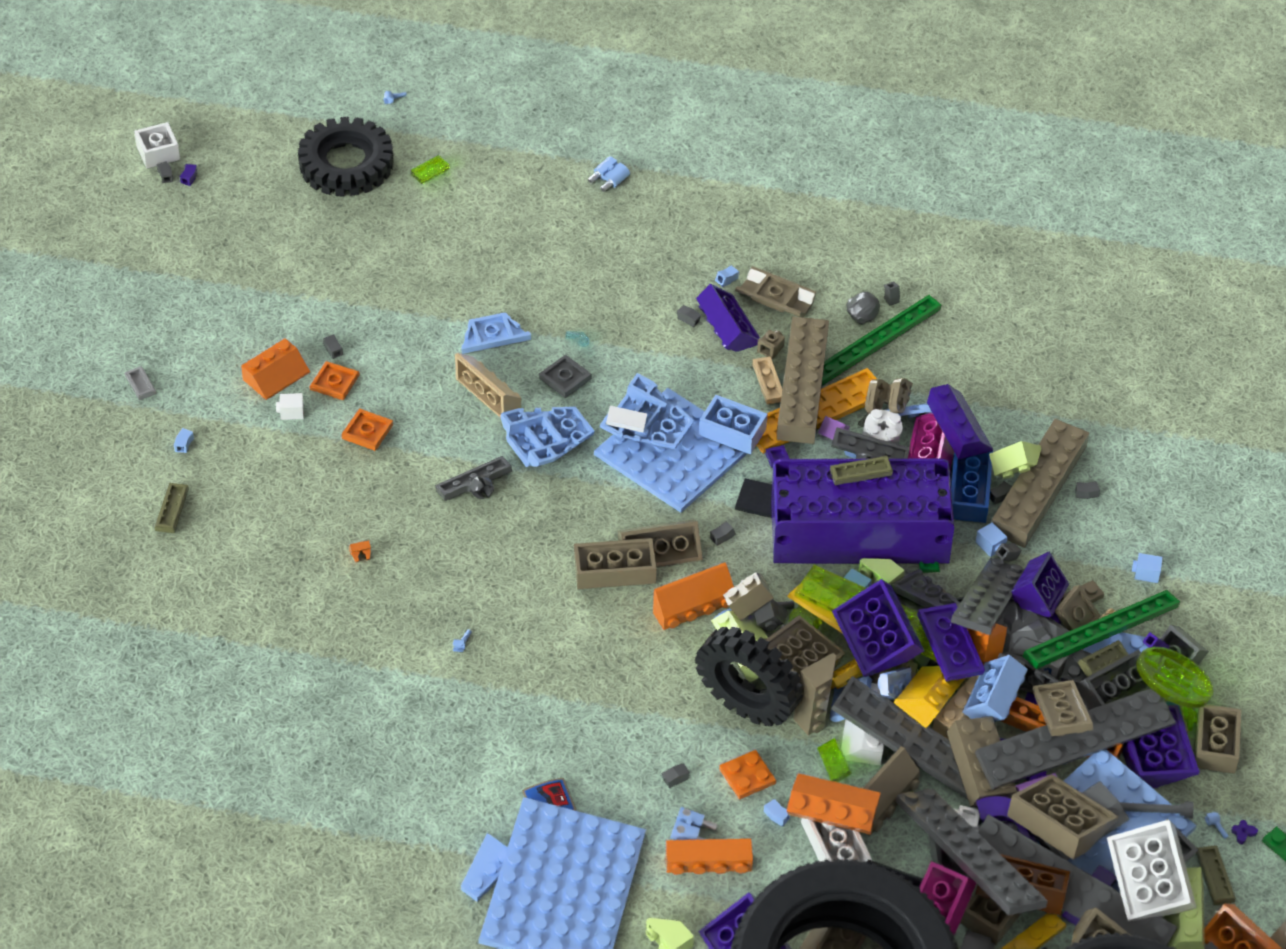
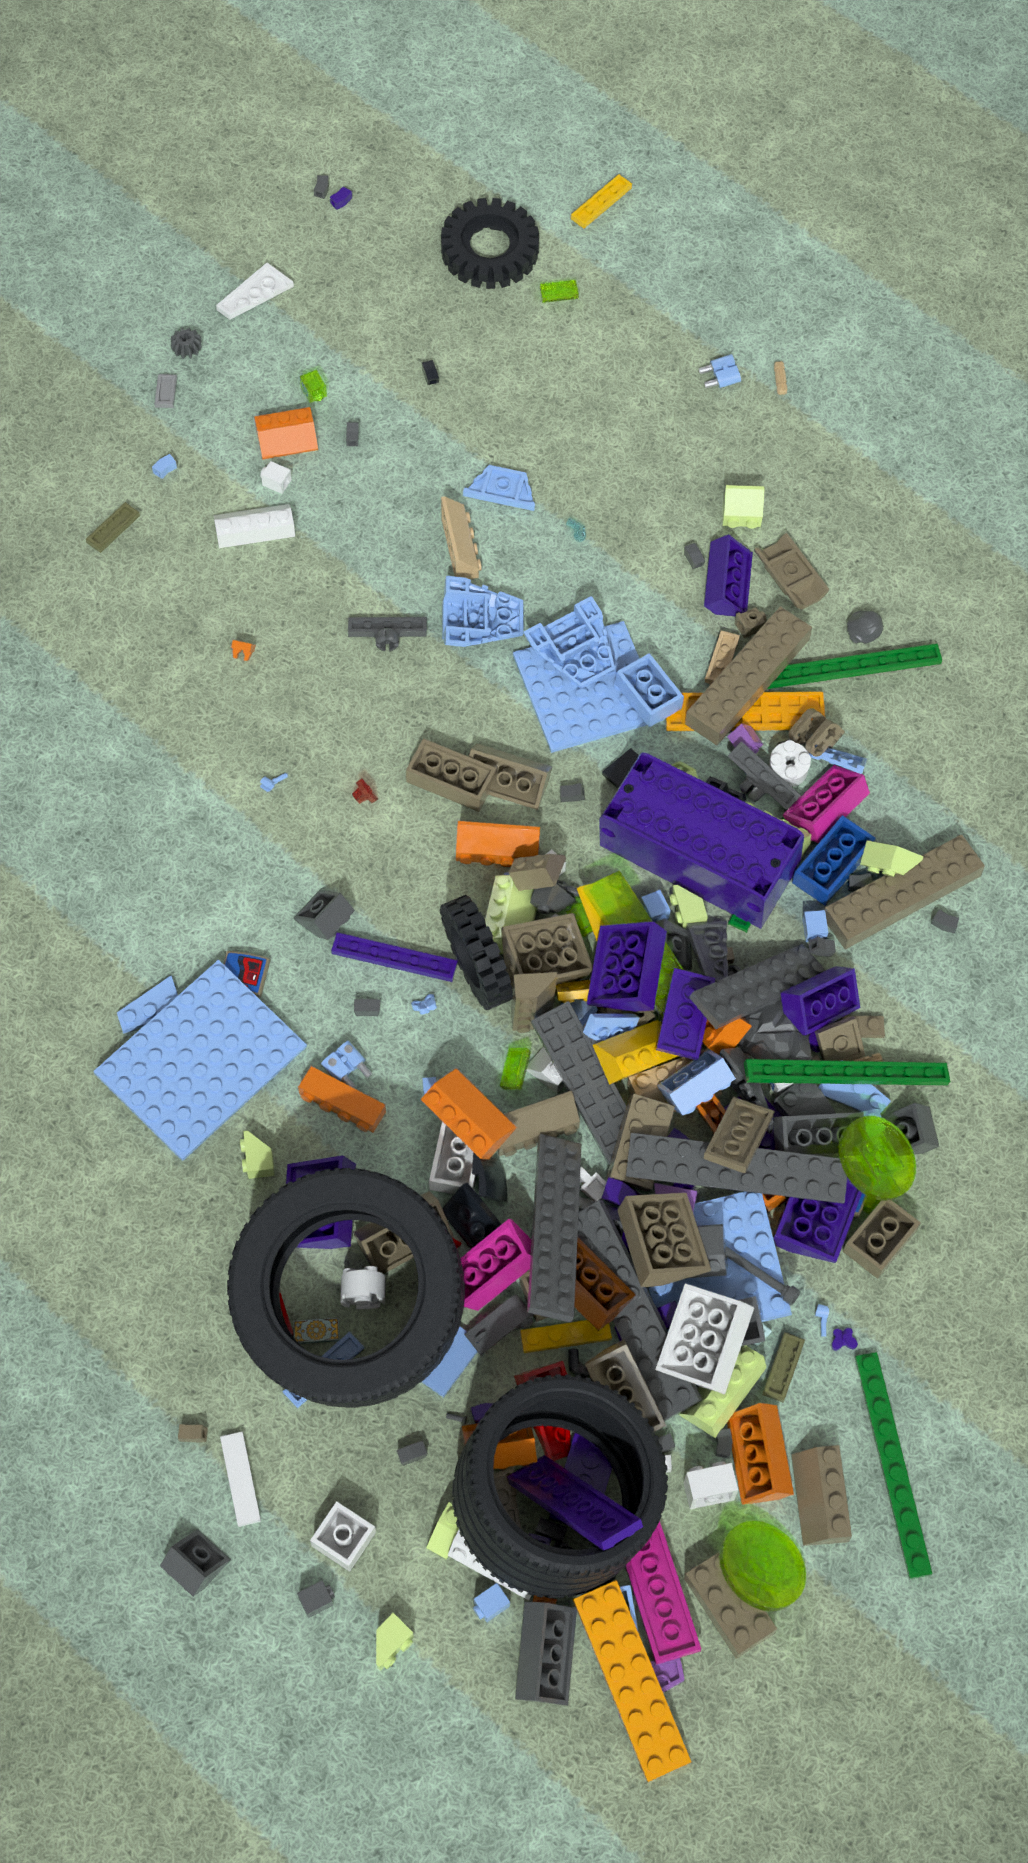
camera: 30 degrees right, 15 degrees up
white brick [134,122,180,169] -> none
orange tile [310,361,360,400] -> none
orange plate [341,408,393,451] -> none
light blue hand [384,91,407,104] -> none
dark grey plate [539,354,592,398] -> none
white tile [606,406,647,433] -> none
light blue piece [715,265,739,287] -> none
orange plate [719,750,776,800] -> none
dark purple plate [765,445,789,468] -> none
olive plate [830,456,893,485] -> none
dark grey piece [884,281,900,306] -> none
dark purple slope [927,384,993,459] -> none
olive plate [1077,640,1129,677] -> none
light blue brick [1132,553,1162,583] -> none
dark purple piece [1142,632,1170,656] -> none
none -> dark grey gear [170,327,202,359]
none -> white slope [213,504,295,548]
none -> white wing [216,263,294,320]
none -> dark grey slope [293,890,355,940]
none -> clear neon green brick [300,369,327,403]
none -> dark purple plate [331,932,458,982]
none -> clear red tile [352,778,378,804]
none -> light blue piece [411,994,437,1014]
none -> black piece [422,360,439,385]
none -> black slope [472,1153,508,1202]
none -> yellow plate [571,174,632,229]
none -> yellowish green slope [723,485,764,529]
none -> tan axle [774,361,788,395]

